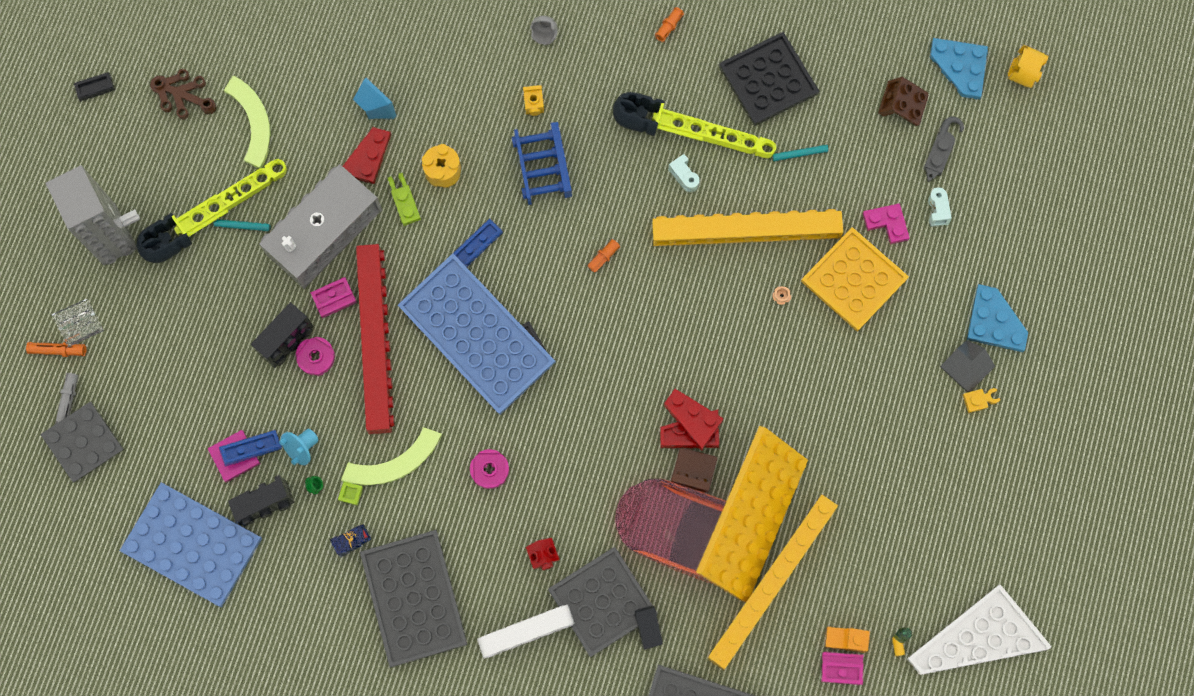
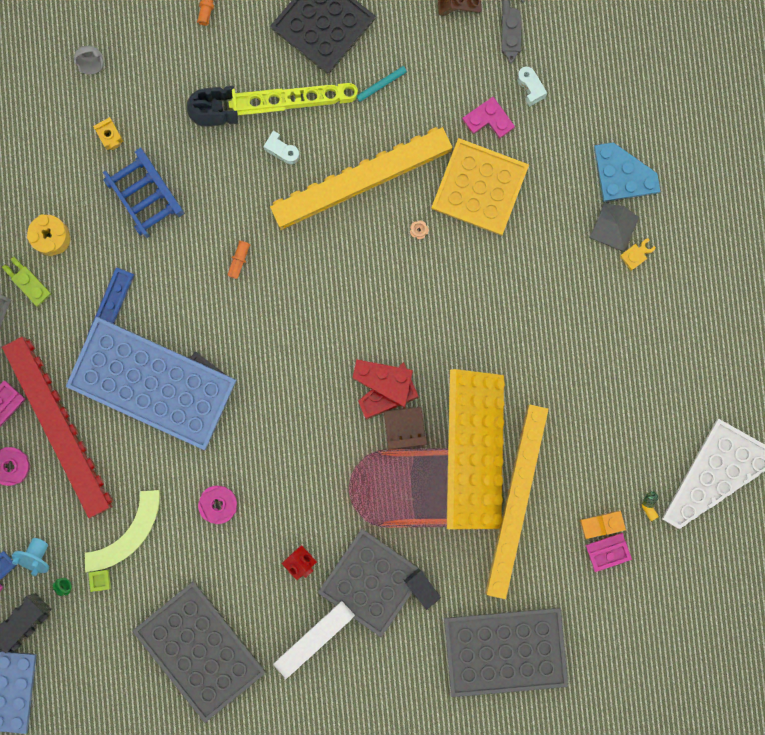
camera: 25 degrees left, 10 degrees up
clear blue leg [330,524,371,557] -> none

